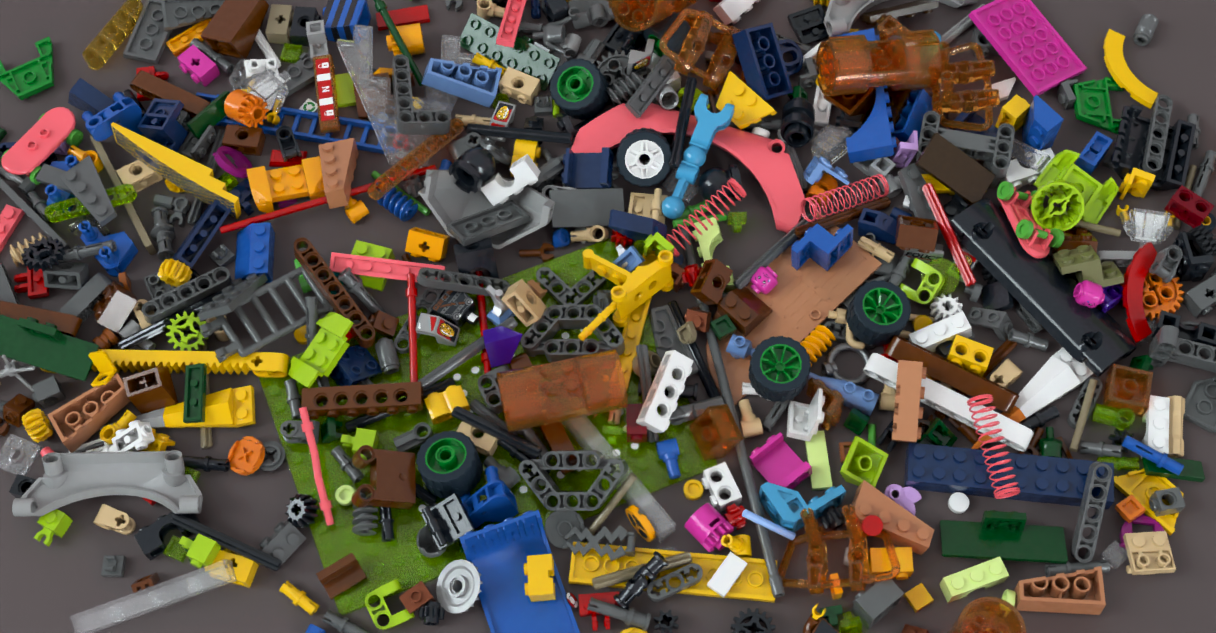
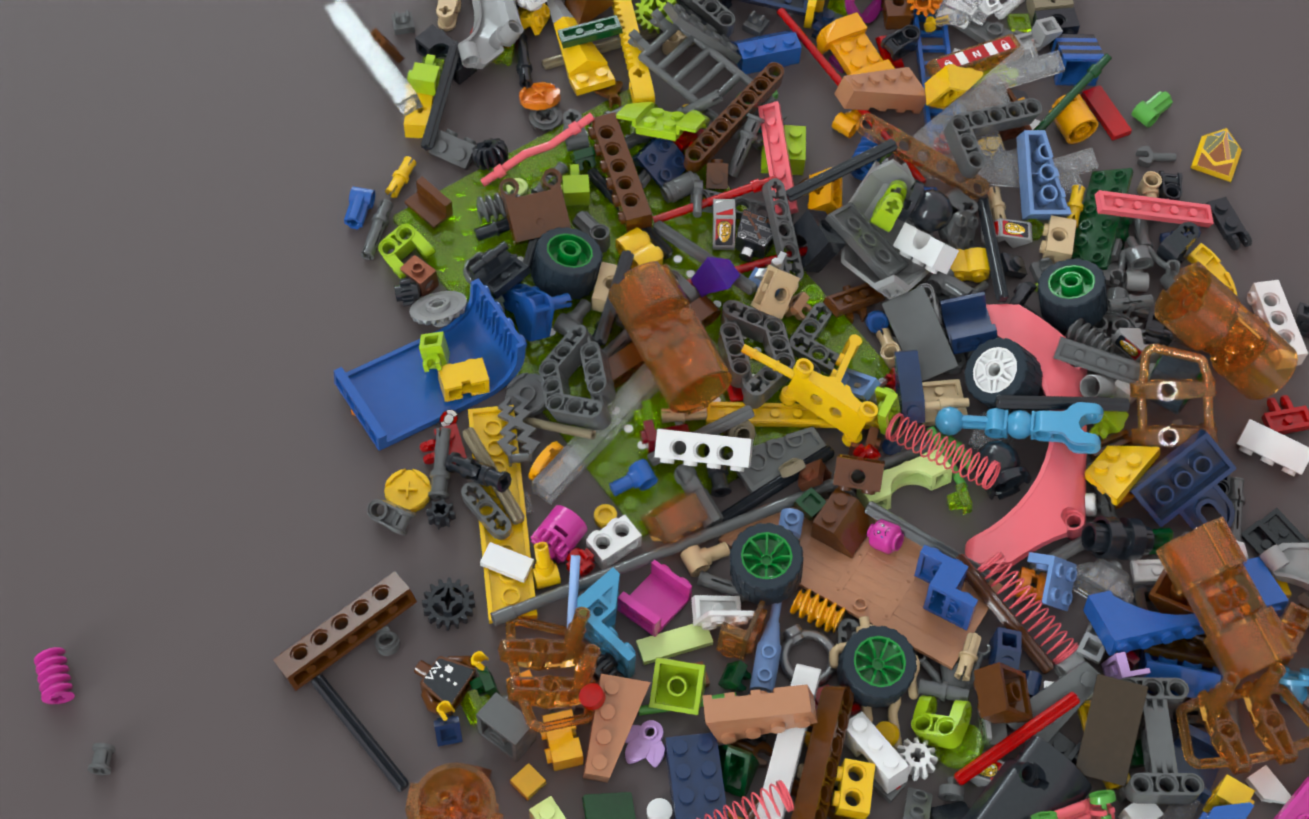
camera: 70 degrees right, 5 degrees down
none -> lime brick [419,331,450,372]
none -> reddish brown piece [593,81,623,109]
none -> dark grey bar [693,180,703,217]
none -> black axle [786,139,898,202]
none -> clear neon green plate [802,284,823,306]
none -> reddish brown tile [823,283,886,317]
none -> lime piece [870,180,908,232]
none -> yellow slope [925,64,983,109]
none -> dark grey pin [1107,294,1154,313]

